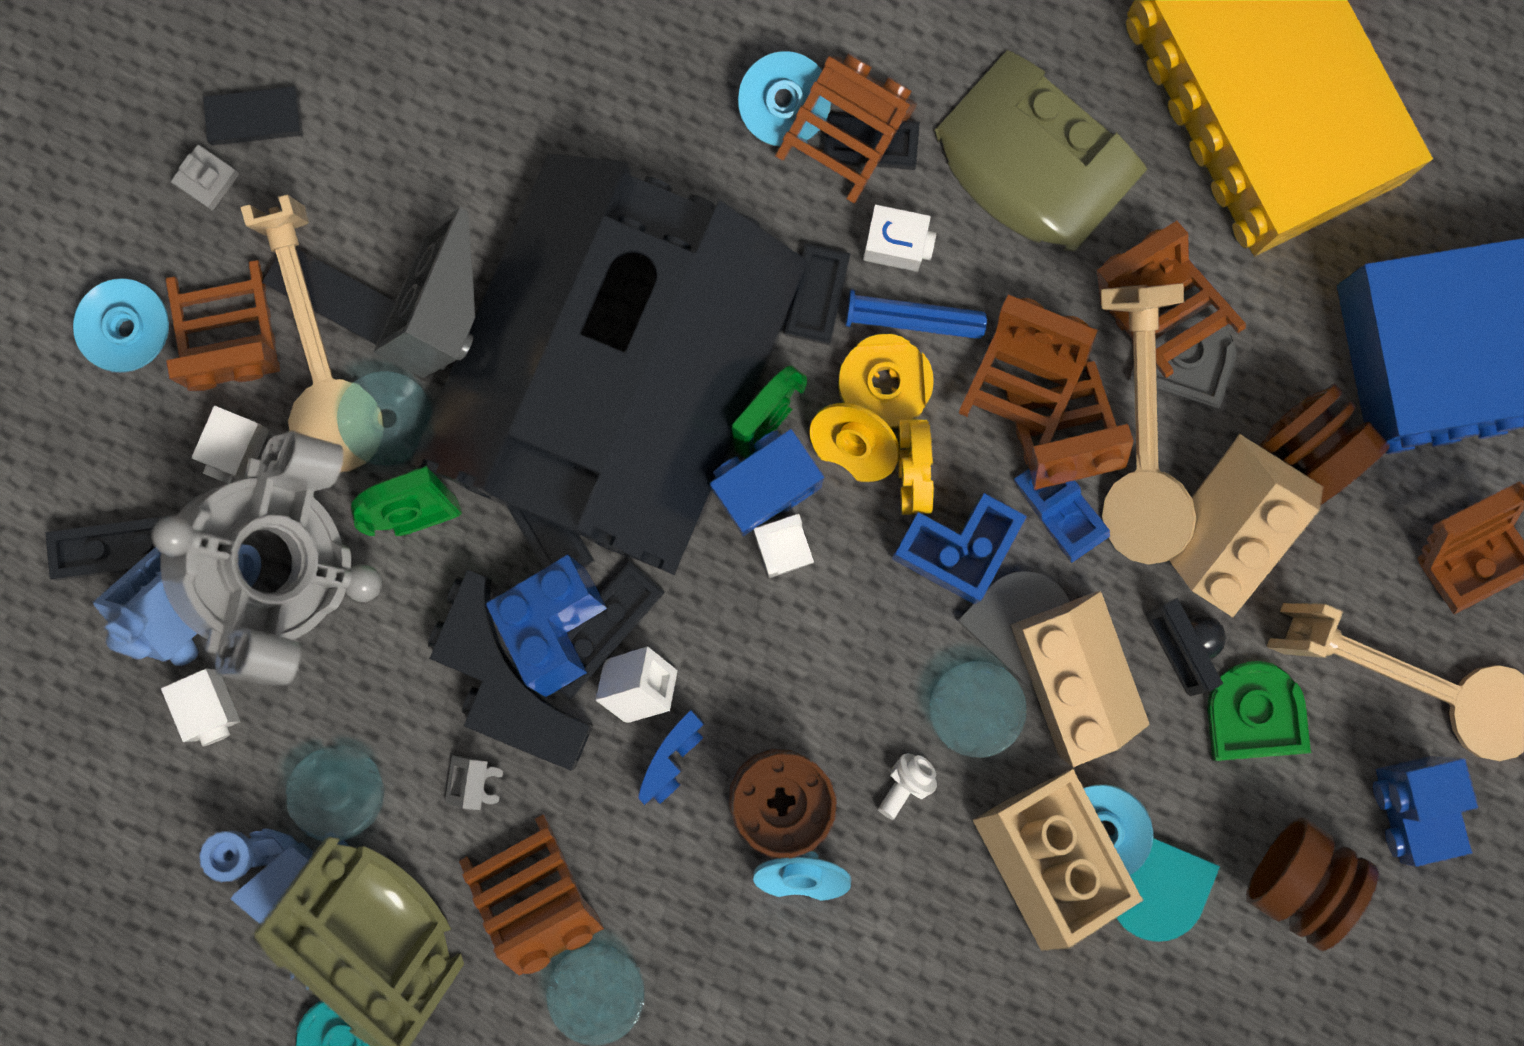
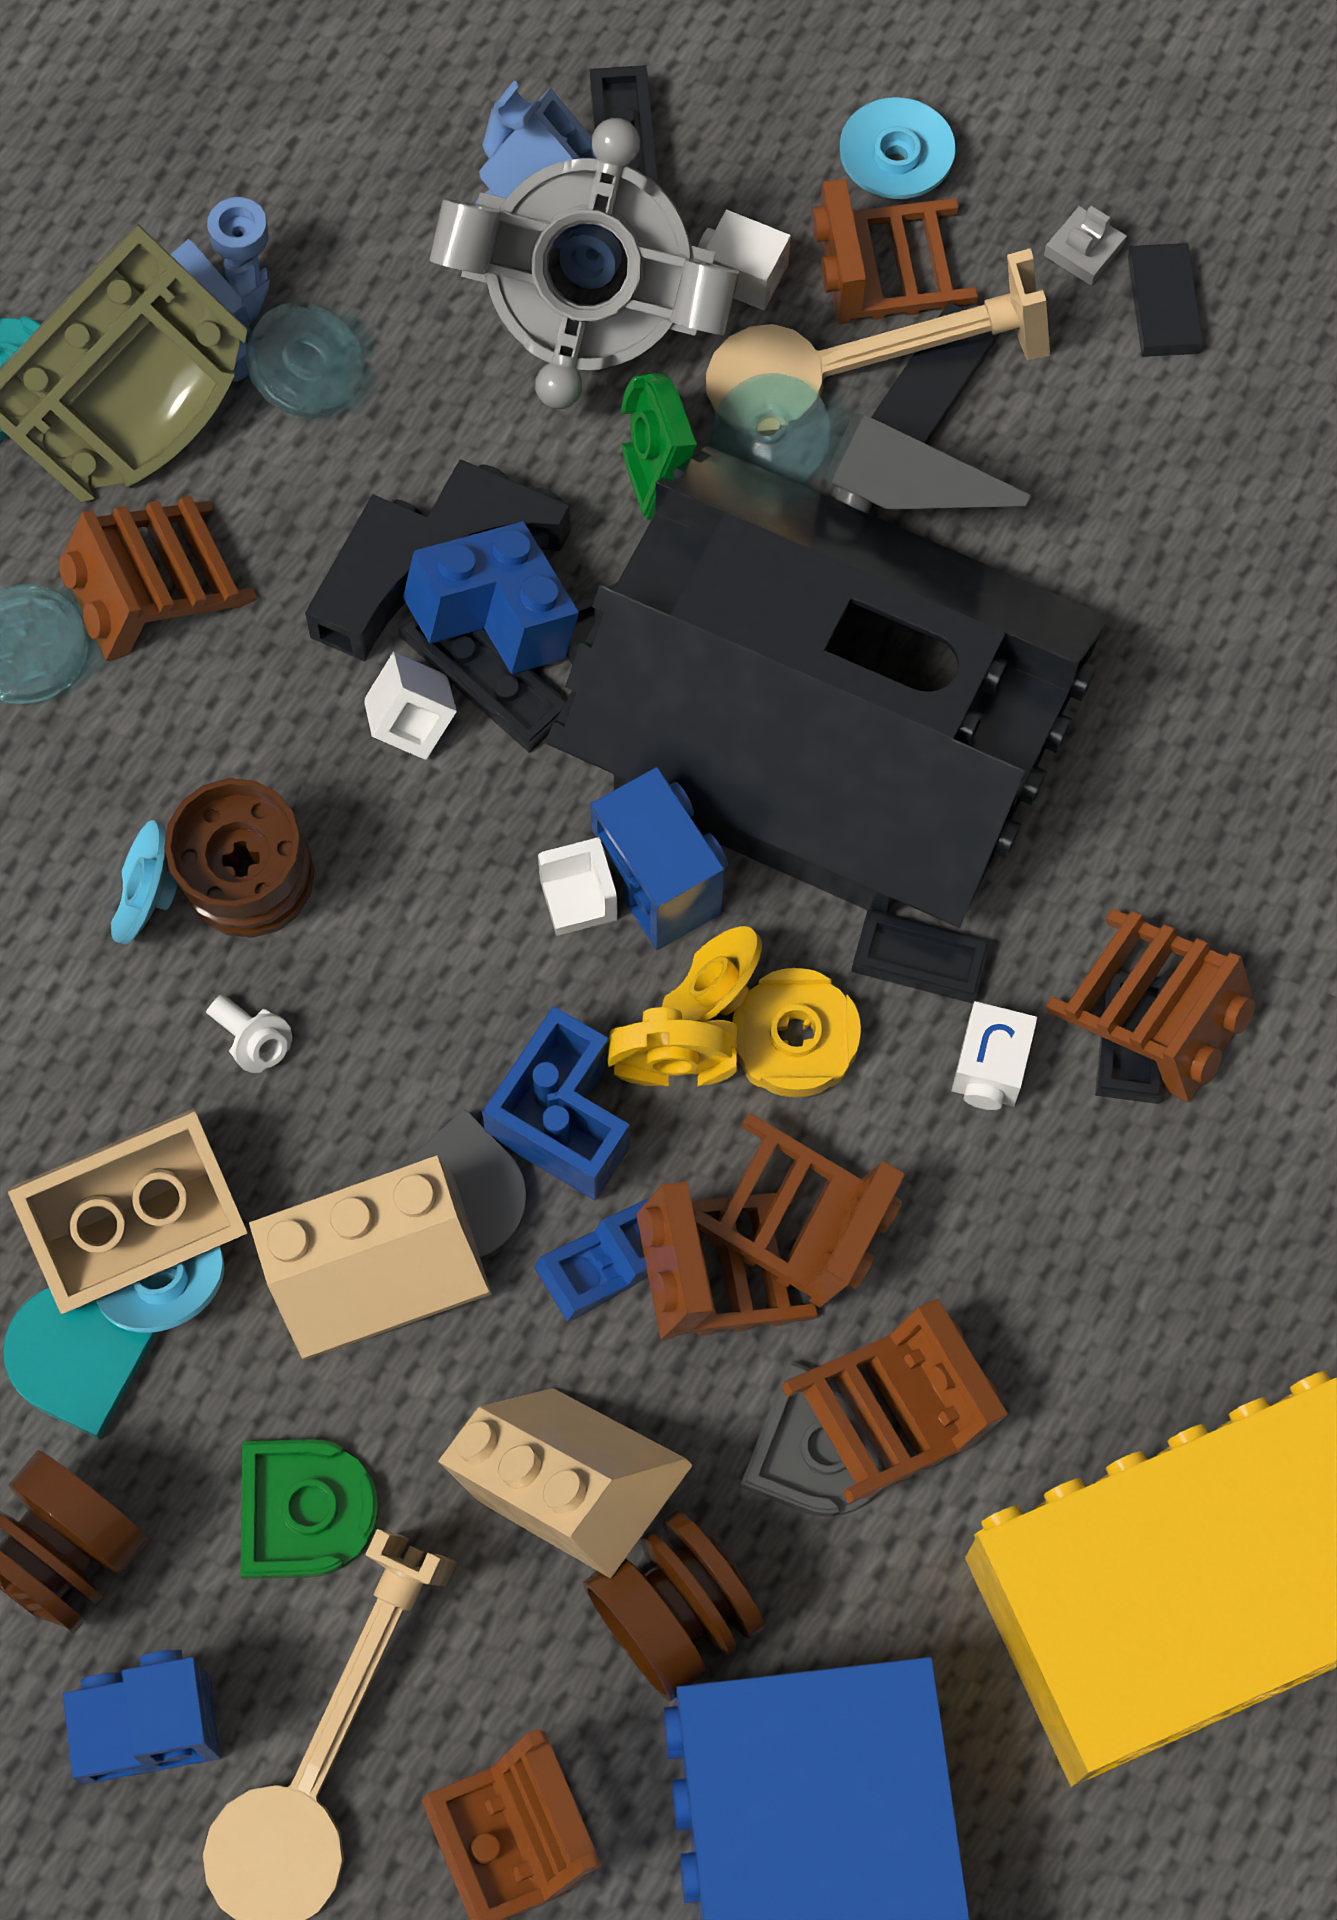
camera: 90 degrees right, 15 degrees down
white brick [161,669,241,746] -> none
light grey tile [445,755,503,810] -> none
blue slope [638,710,705,805] -> none
green tile [732,365,807,459] -> none
medium azure dish [738,51,831,146] -> none
blue axle [845,289,987,339] -> none
clear light blue tile [929,661,1026,758] -> none
olive slope [935,50,1147,252] -> none
tan piece [1101,283,1197,565] -> none
black tile [1145,598,1227,696] -> none

